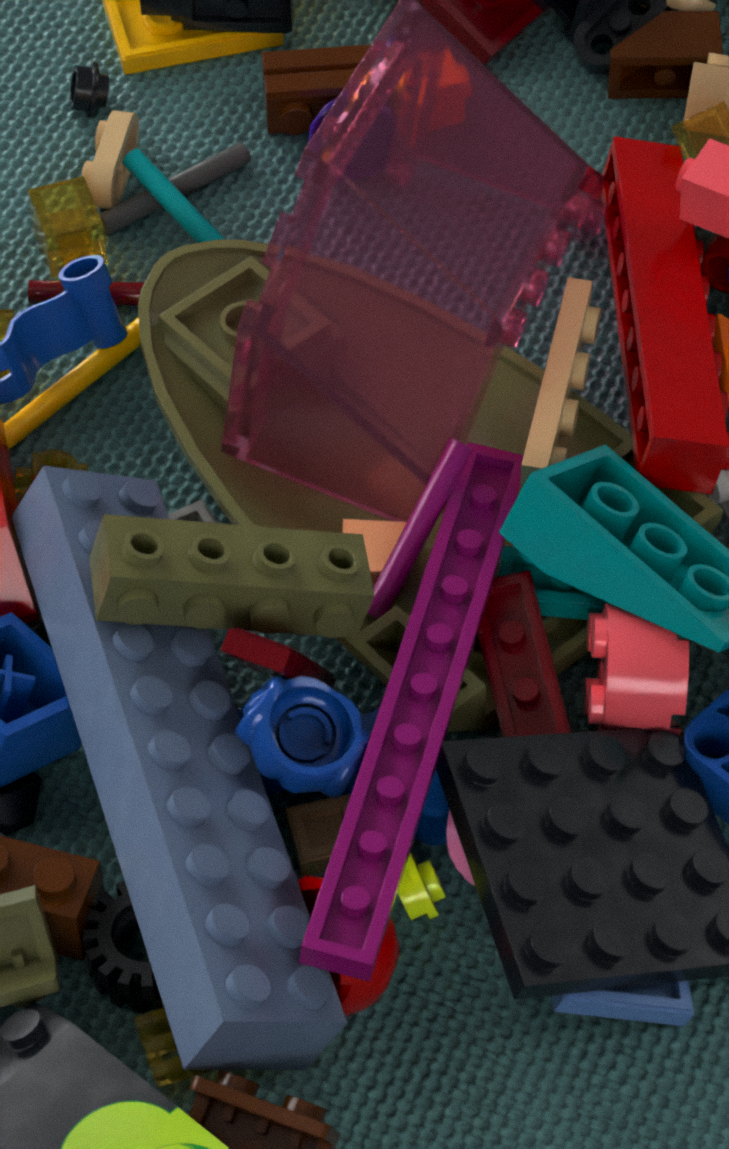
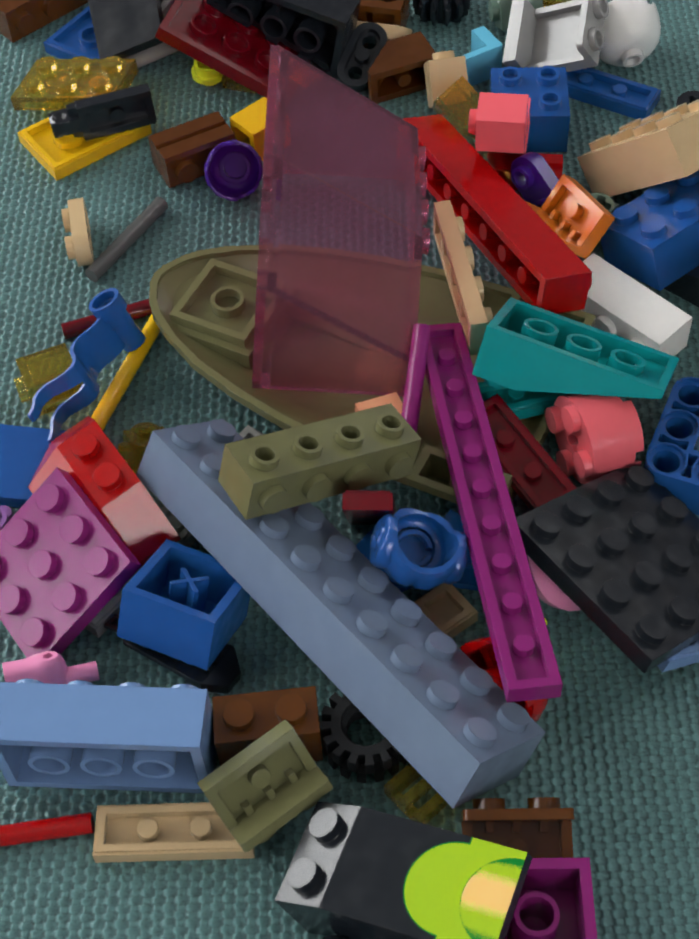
camera: 20 degrees left, 0 degrees up
clear yellow brick [28,176,107,278] -> none
black plate [69,62,109,117] -> none
teal bar [122,148,226,243] -> none

